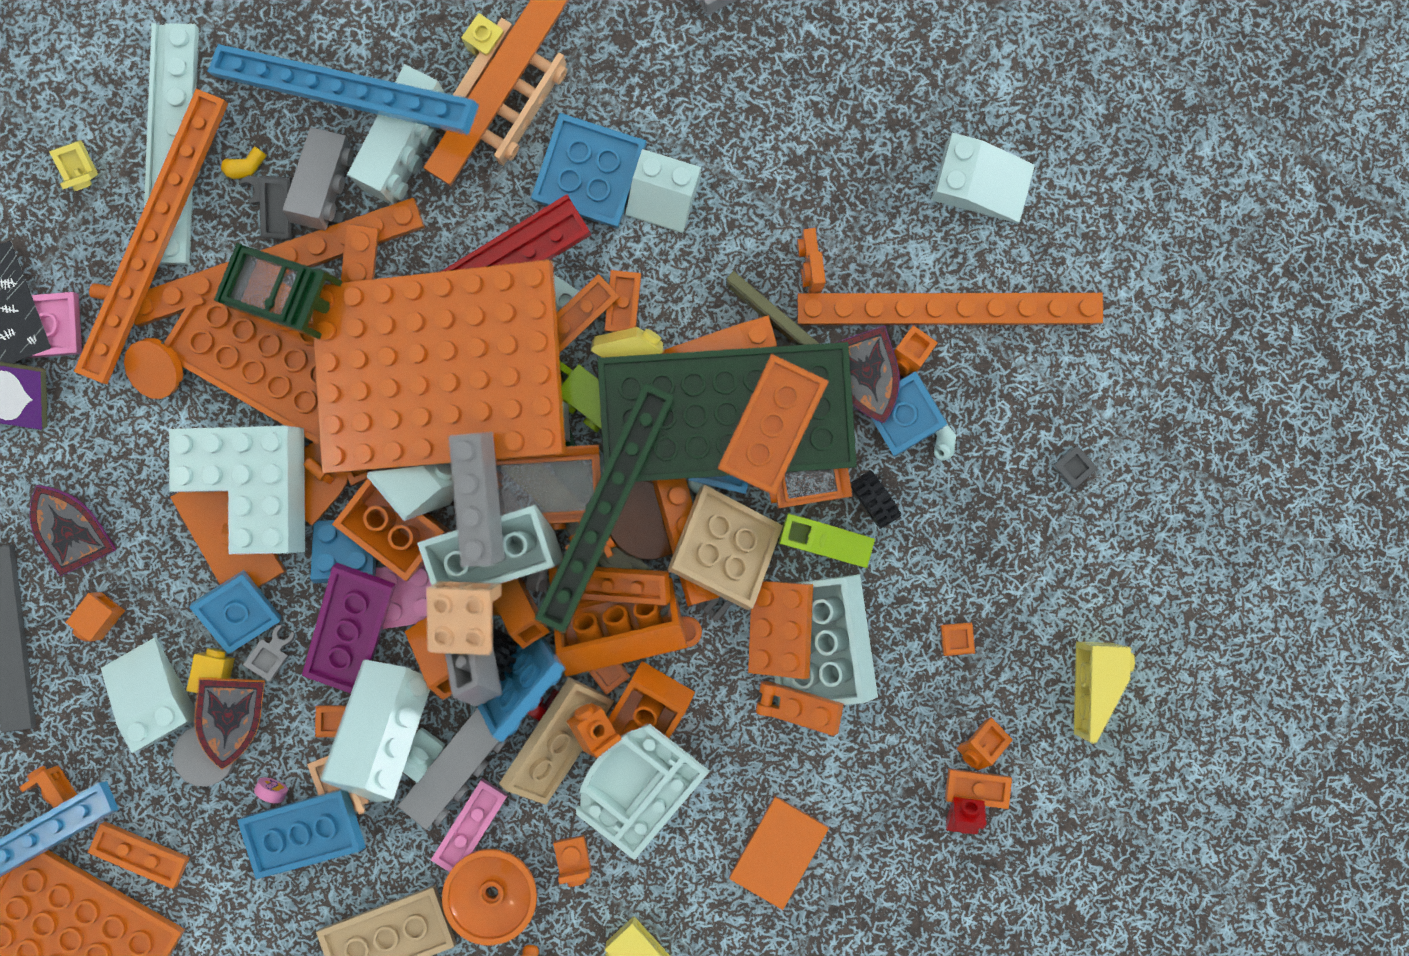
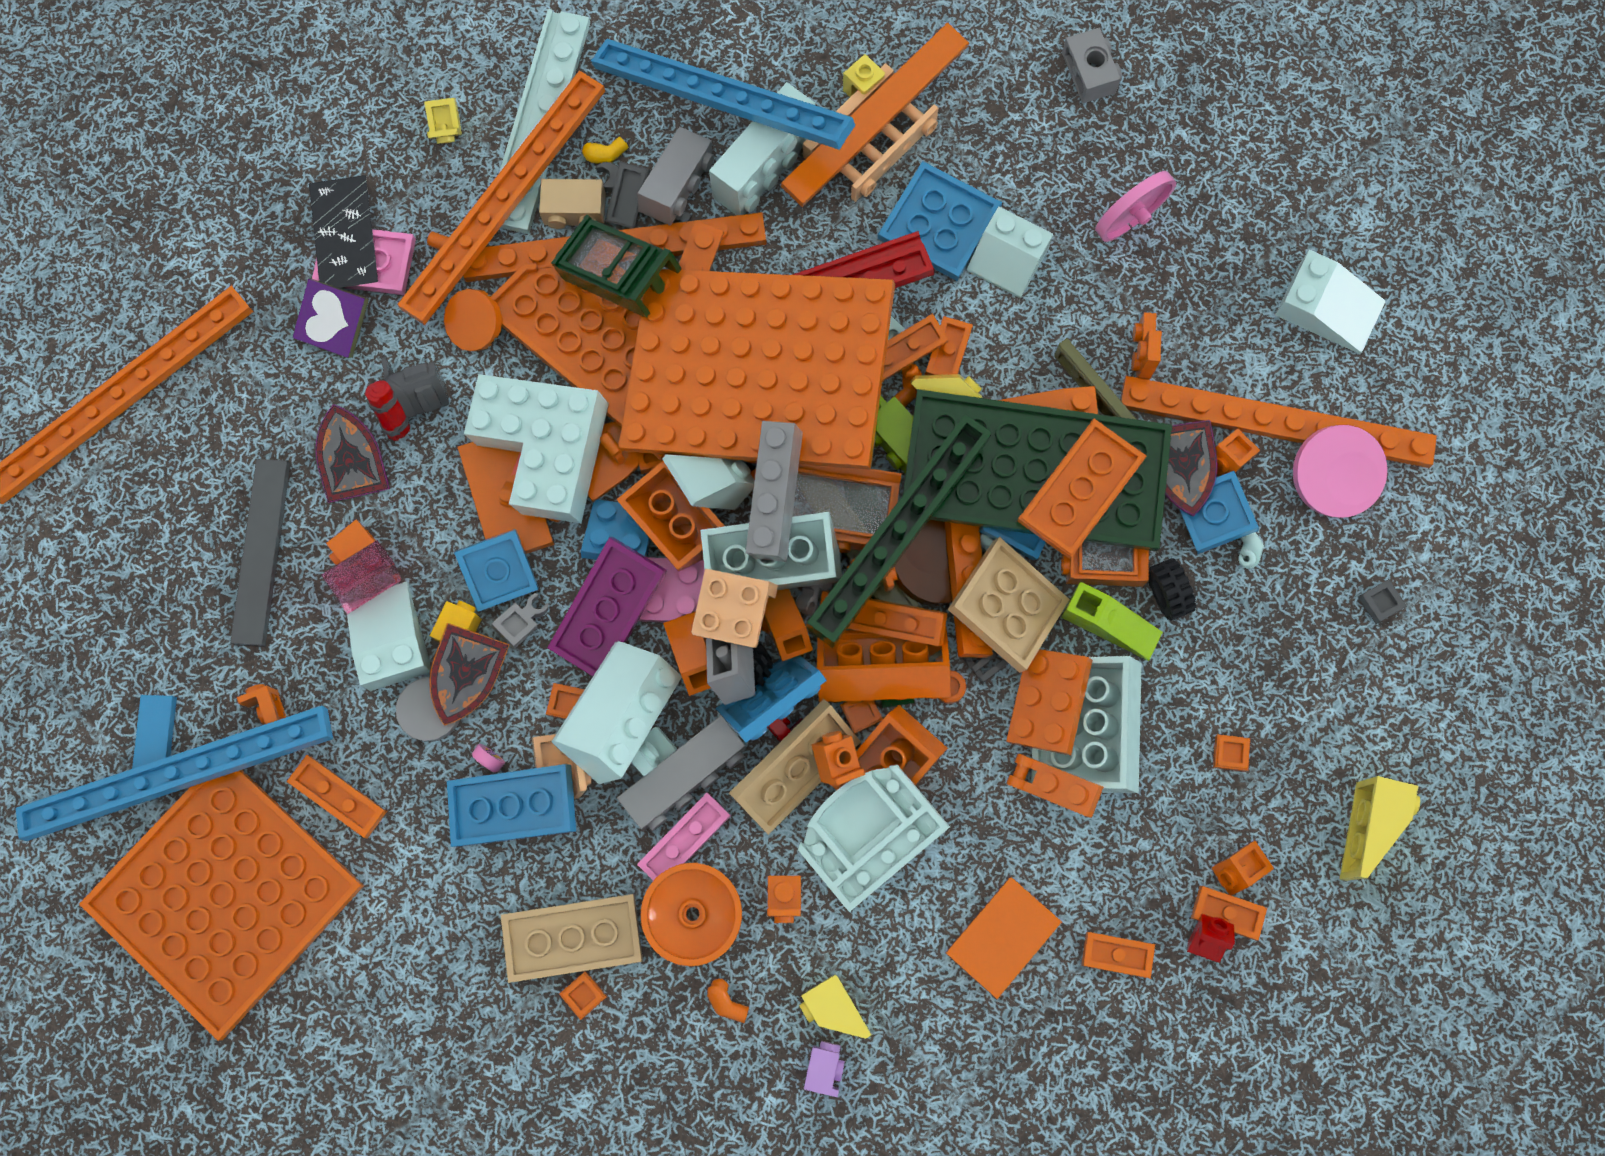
camera: 10 degrees right, 10 degrees down
none -> clear pink brick [321,540,402,614]
none -> dark grey piece [365,357,449,441]
none -> tan brick [539,179,606,229]
none -> orange arm [891,363,922,407]
none -> orange plate [1081,932,1155,979]
none -> bright pink piece [1095,171,1176,242]
none -> bright pink piece [1293,425,1388,518]

